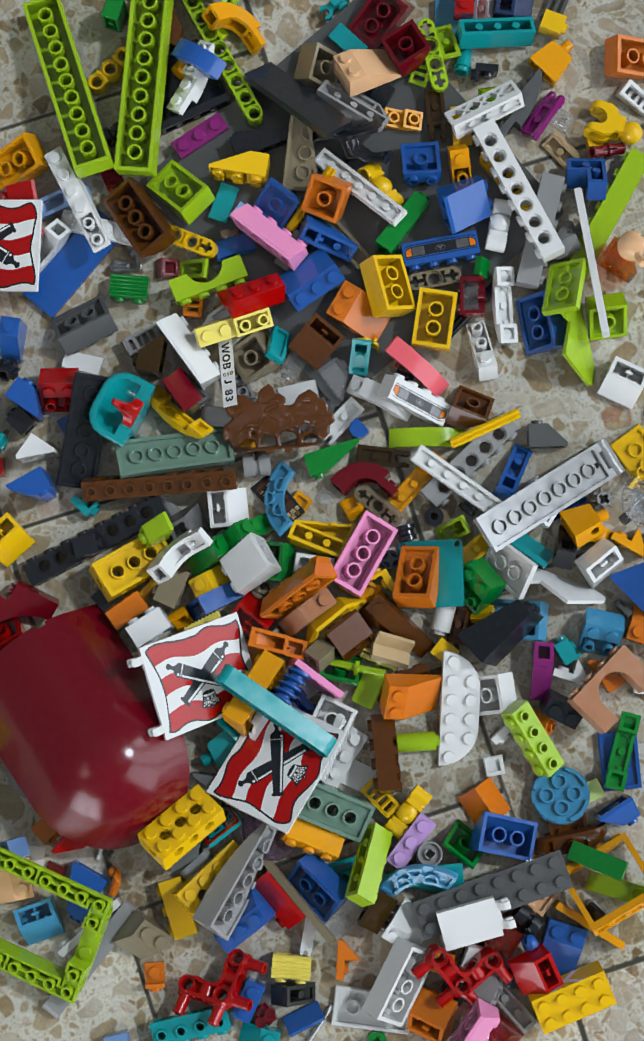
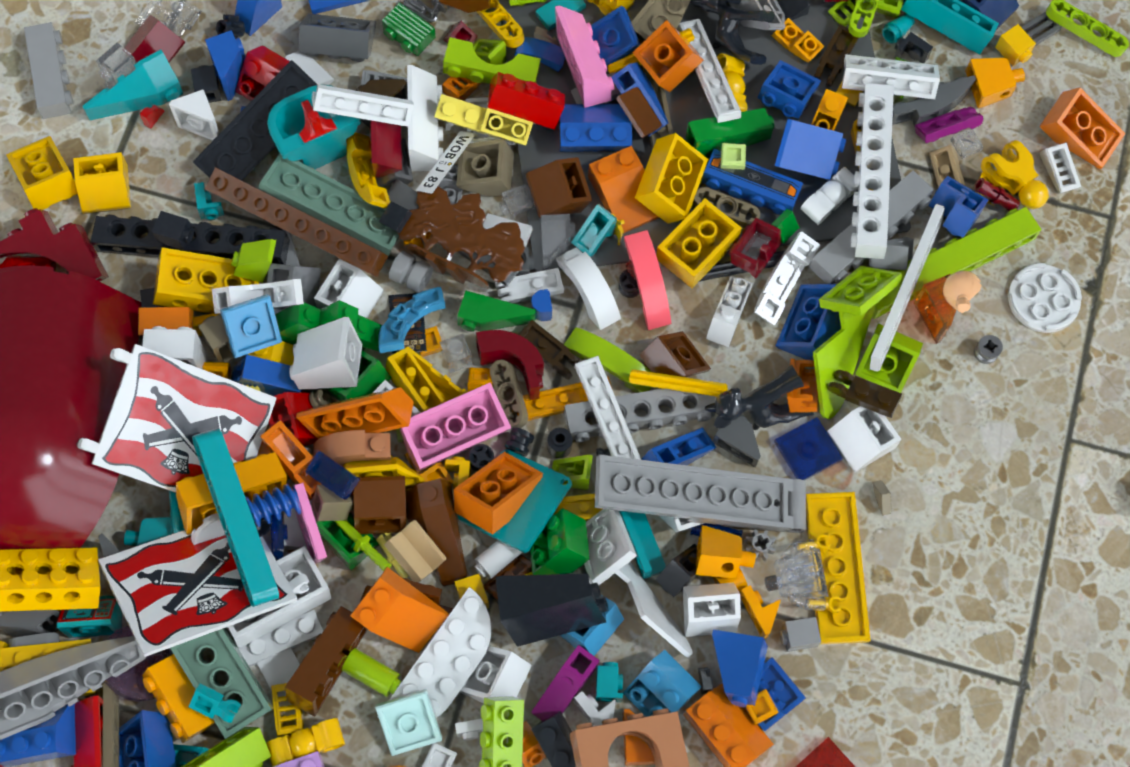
camera: 30 degrees right, 15 degrees down
blue slope [6,466,59,502] -> none
teal tile [264,325,291,365] -> none
lime slope [351,666,384,710] -> none
white brick [377,373,451,427] -> none
none -> teal plate [189,683,241,723]
none -> dark azure tile [220,294,282,358]
none -> clear blue tile [305,451,360,500]
none -> white fence [312,84,414,127]
none -> light aqua tile [375,689,443,756]
none -> black tile [379,201,412,234]
none -> reddish brown slope [617,87,662,138]
none -> black animal [705,365,814,431]
none -> yellowish green tile [721,143,746,170]
none -> clear blue plate [774,417,843,480]
none -> orange hinge [787,359,818,412]
none -> dark brown hinge [828,369,902,418]

